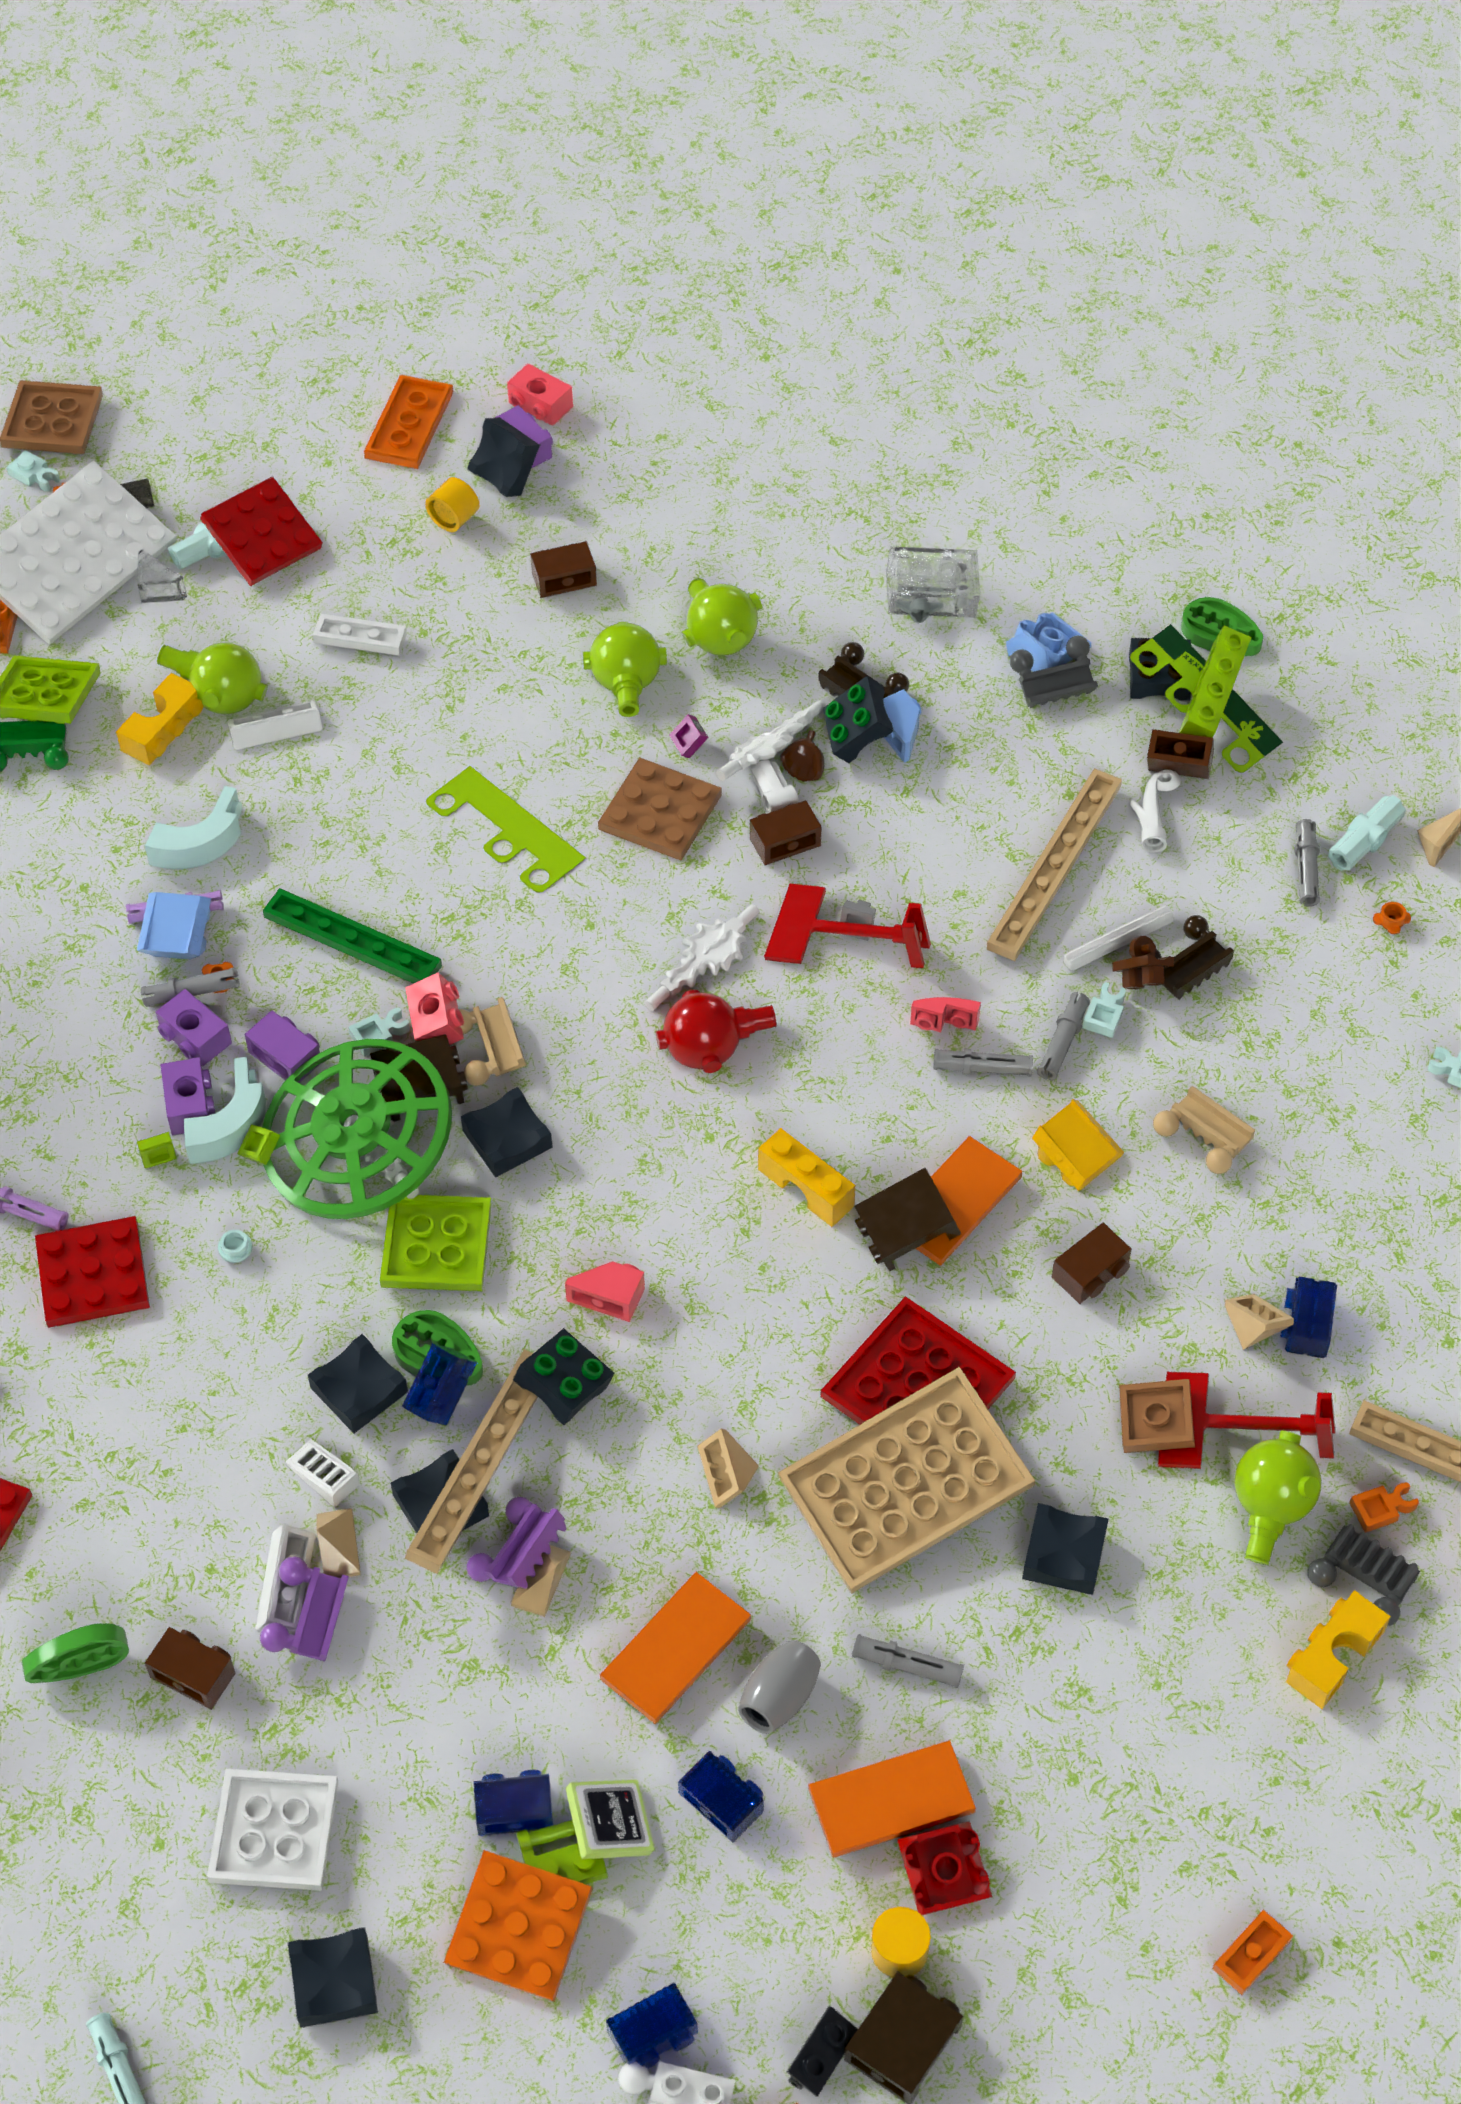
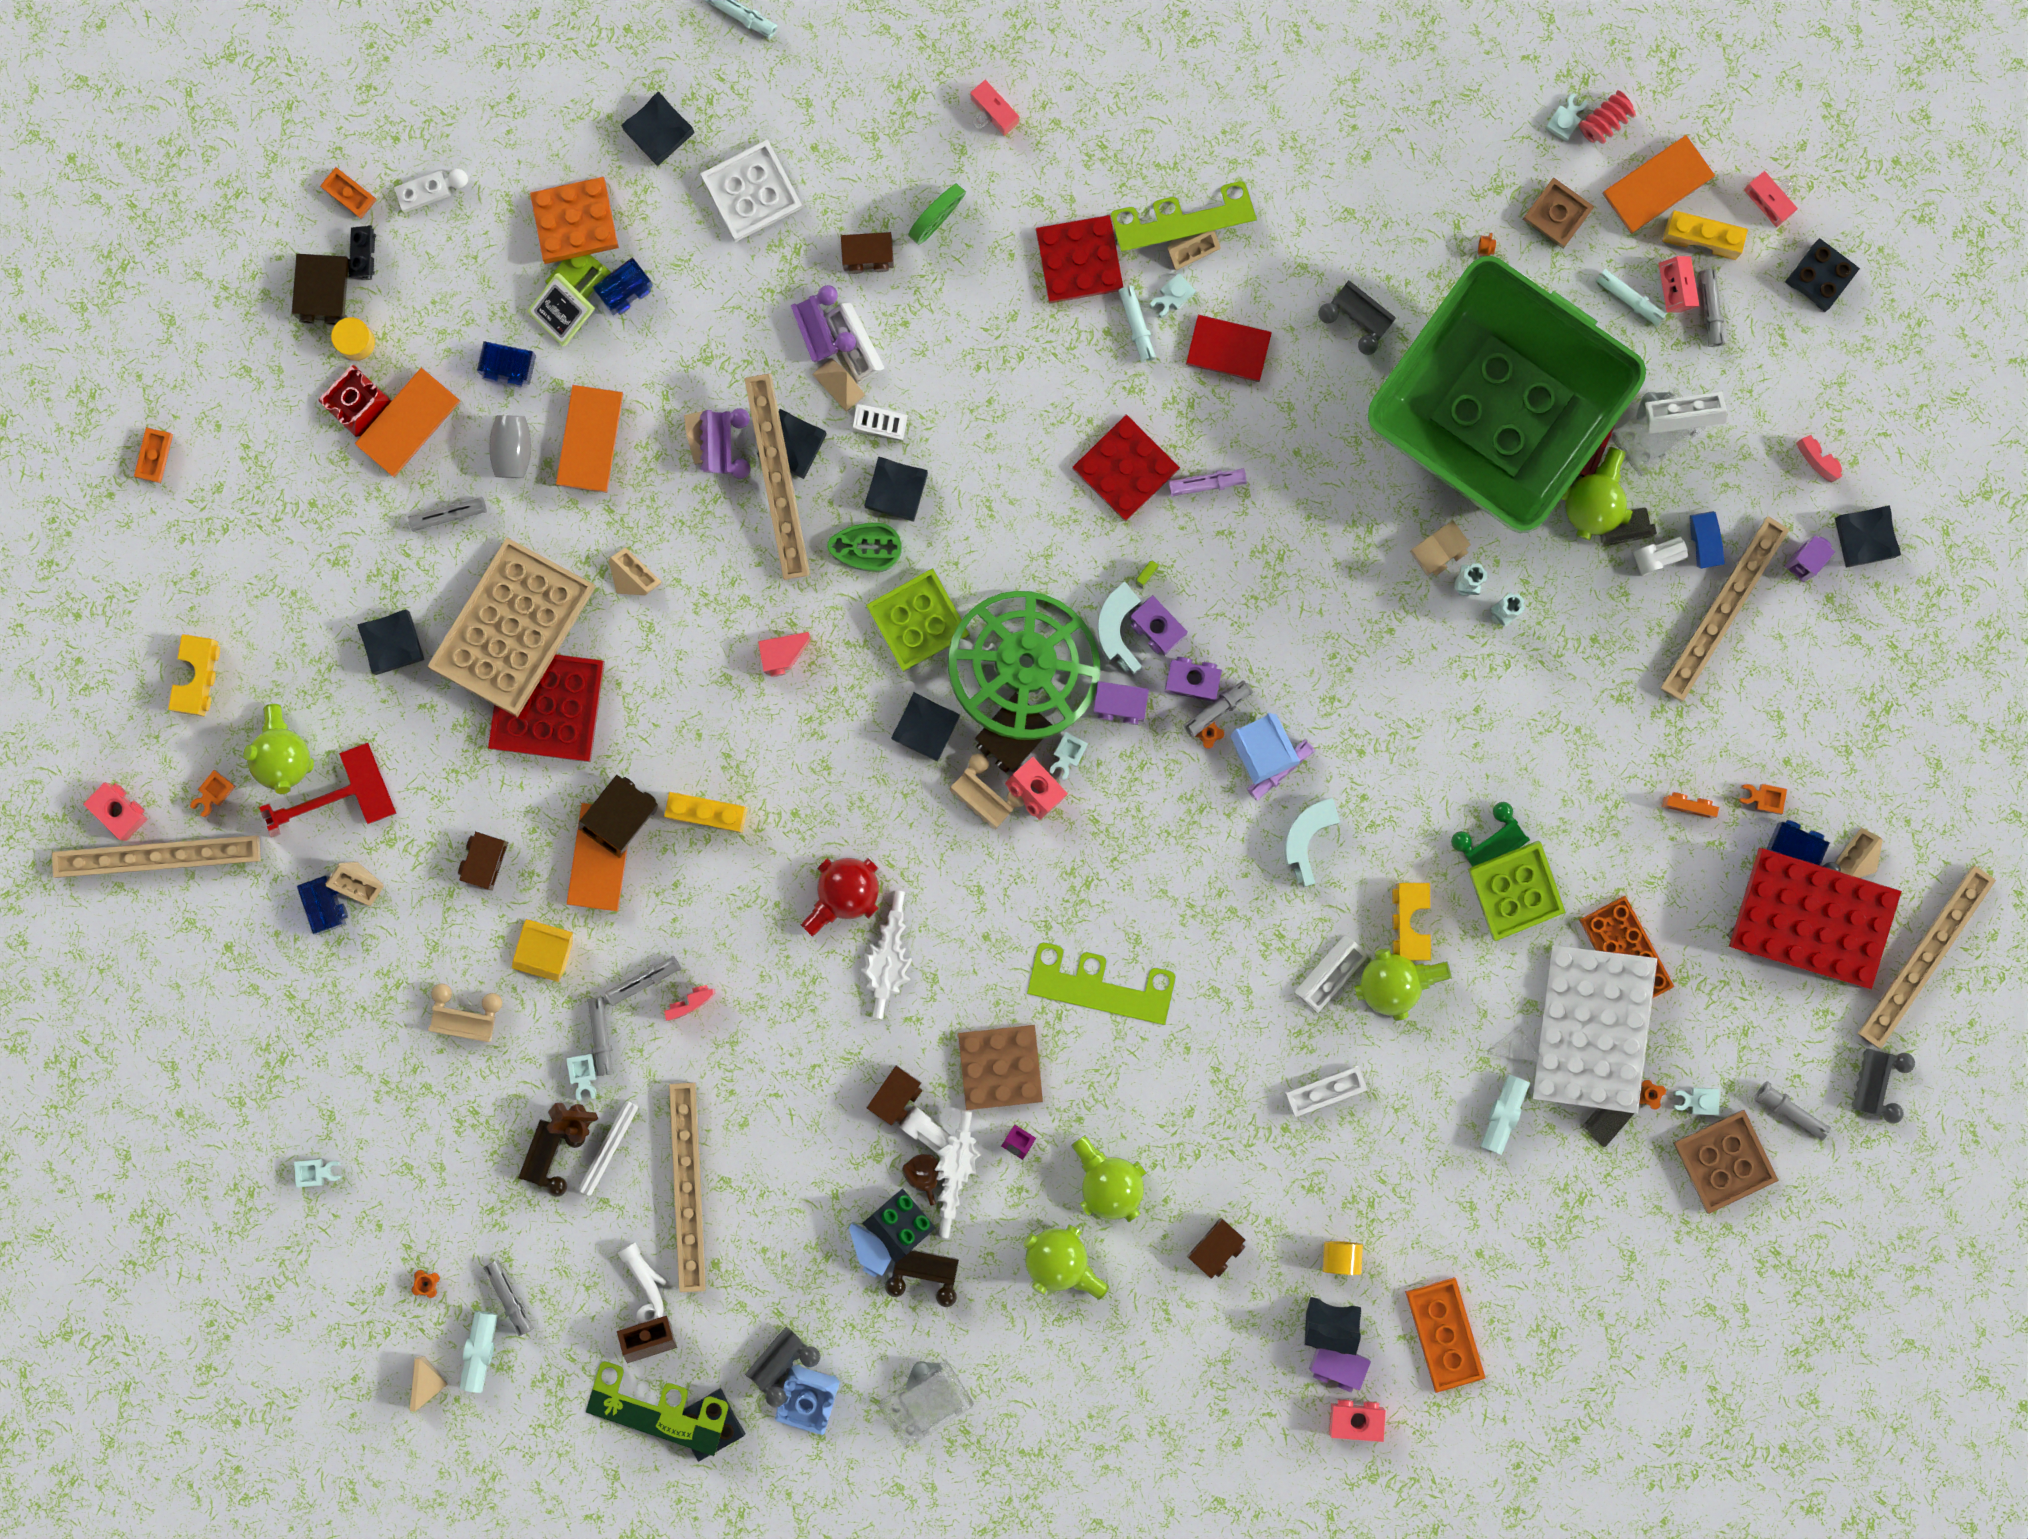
camera: 150 degrees right, 30 degrees up
red plate [200,476,323,586] -> none
light aqua plate [218,1230,252,1263] -> none
lime tile [237,1124,280,1165] -> none
green plate [263,888,442,984] -> none
clear blue brick [402,1343,477,1426] -> none
black brick [513,1328,615,1425] -> none
clear blue brick [606,1982,698,2069] -> none
red piece [764,884,931,968] -> none
light grey tile [840,900,876,941] -> none
medium nougat plate [1119,1379,1195,1453] -> none
lime brick [1179,625,1252,738] -> none
bright green piece [1181,597,1263,656] -> none
dark grey gear [1308,1524,1420,1626] -> none

